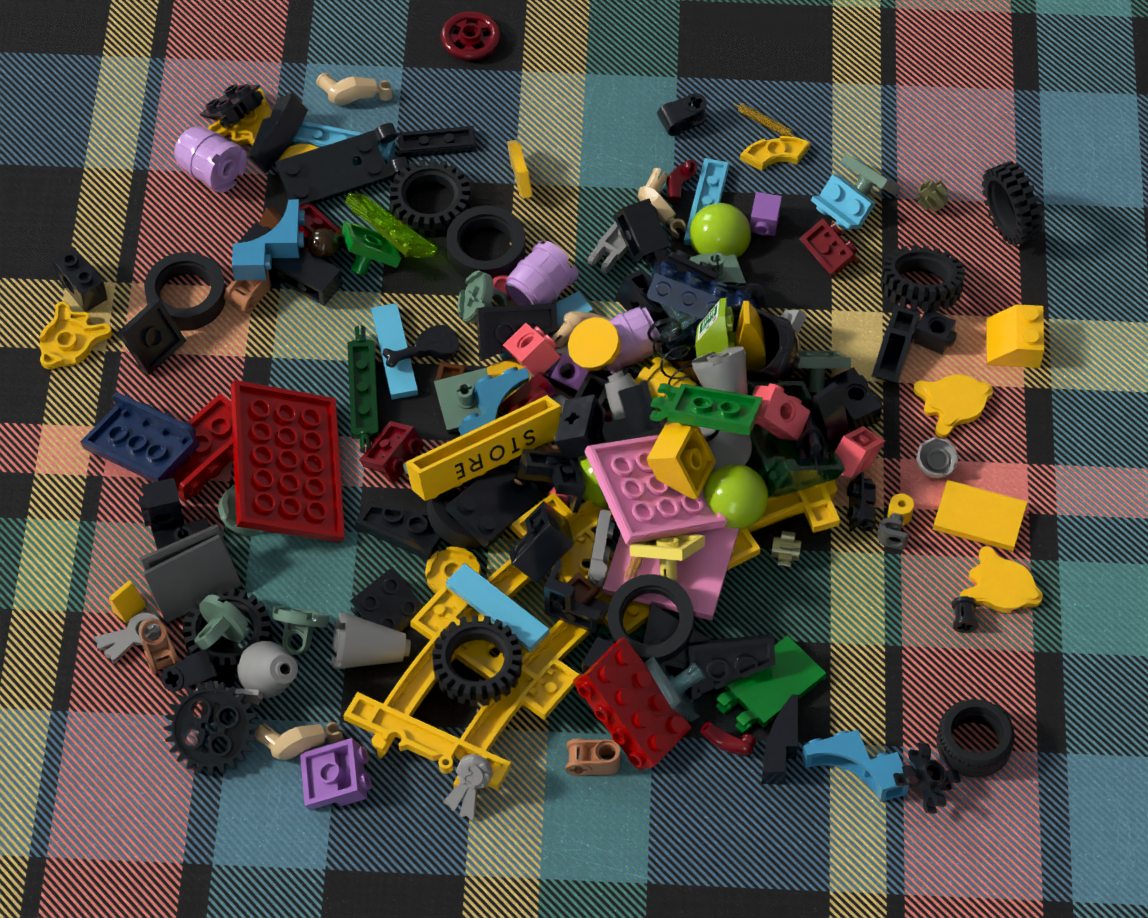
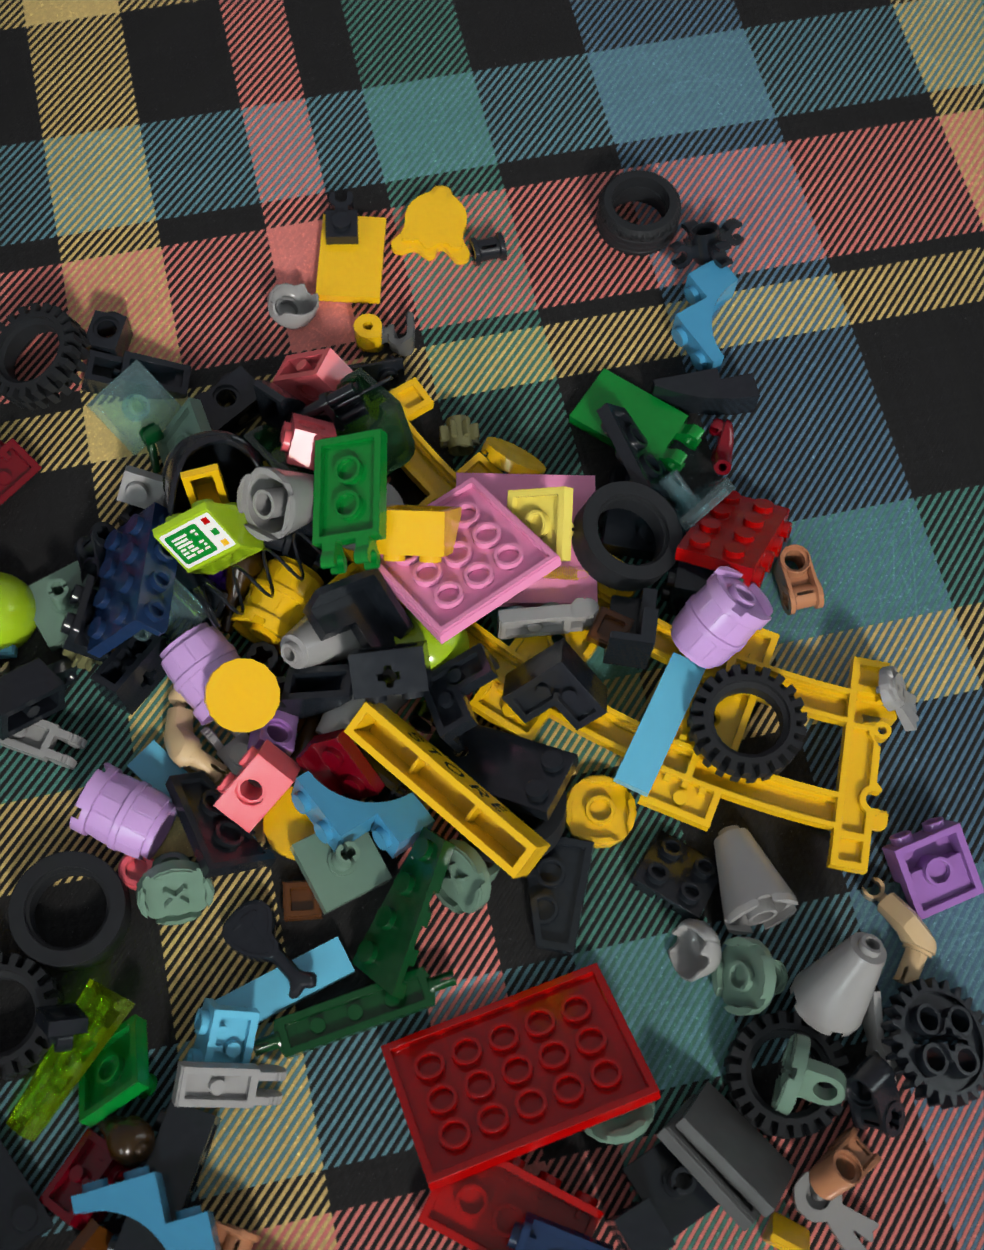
camera: 110 degrees left, 10 degrees up
dark red bracket [359,421,424,483] -> none
lime piece [703,464,768,530] -> none
yellow tile [914,374,993,438] -> none
yellow slope [986,305,1044,368] -> none
none -> black tile [35,1003,89,1052]
none -> clear light blue tile [86,359,181,456]
none -> dark green hand [139,422,164,473]
none -> light grey hinge [171,1061,287,1108]
none -> medium azure bracket [186,998,260,1063]
none -> black plate [325,191,359,245]
none -> dark green wing [351,827,455,1000]
none -> yellow tile [481,437,546,474]
none -> light grey hair [668,918,722,982]
none -> lavender piece [671,566,773,669]

